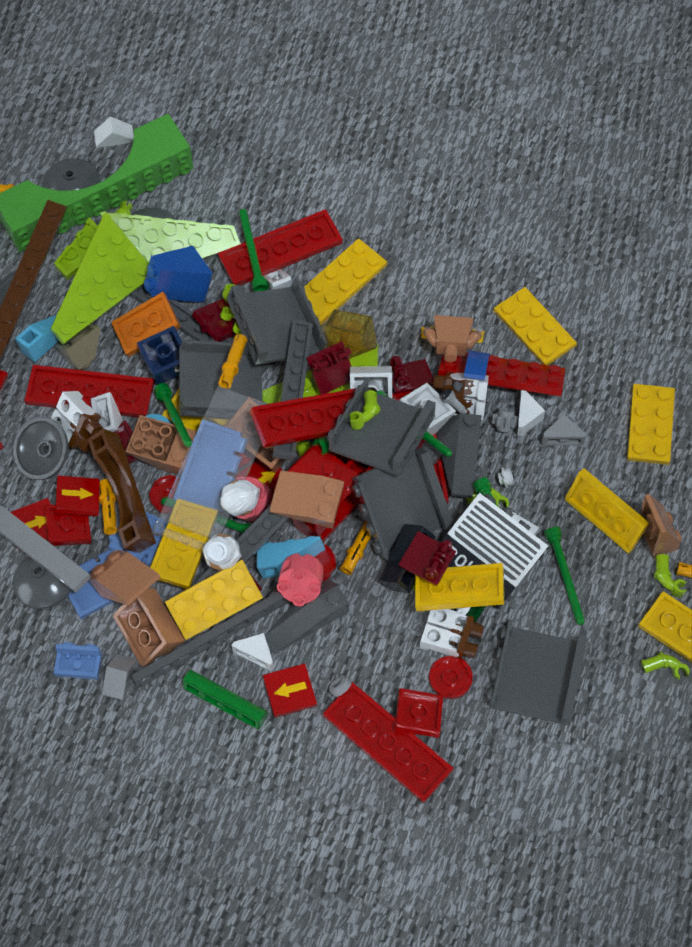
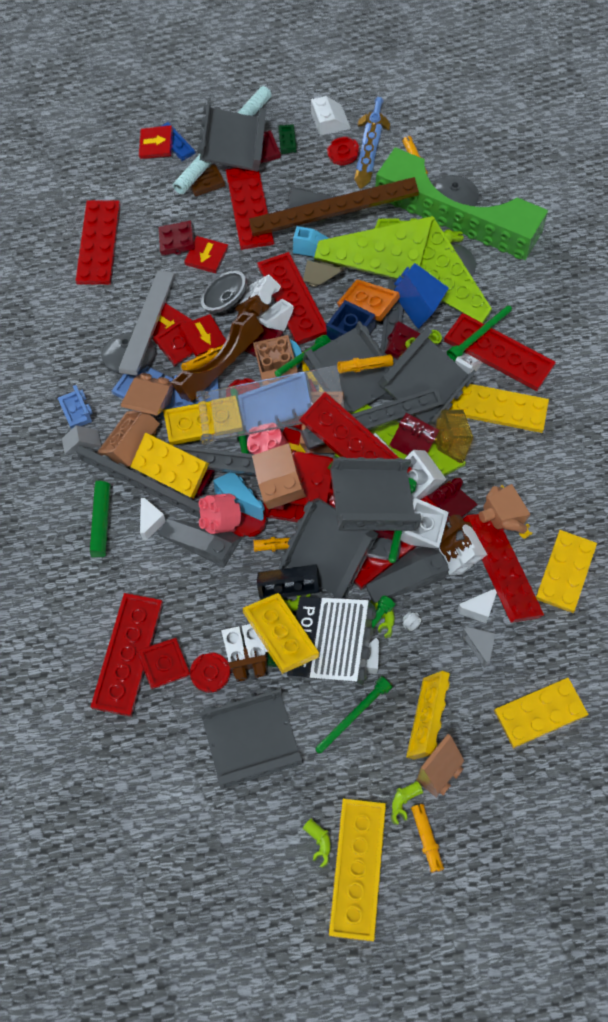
camera: 60 degrees right, 0 degrees up
white slope [94,117,134,148] -> none
white hair [203,533,242,570] -> none
white hair [220,479,260,516] -> none
red tile [263,663,317,718] -> none
light grey tile [329,675,351,697] -> none
lime piece [349,390,380,430] -> none
dark red hinge [398,531,456,586] -> none
light grey piece [441,389,467,414] -> none
blue slope [464,350,490,380] -> none
light grey gear [492,407,519,432] -> none

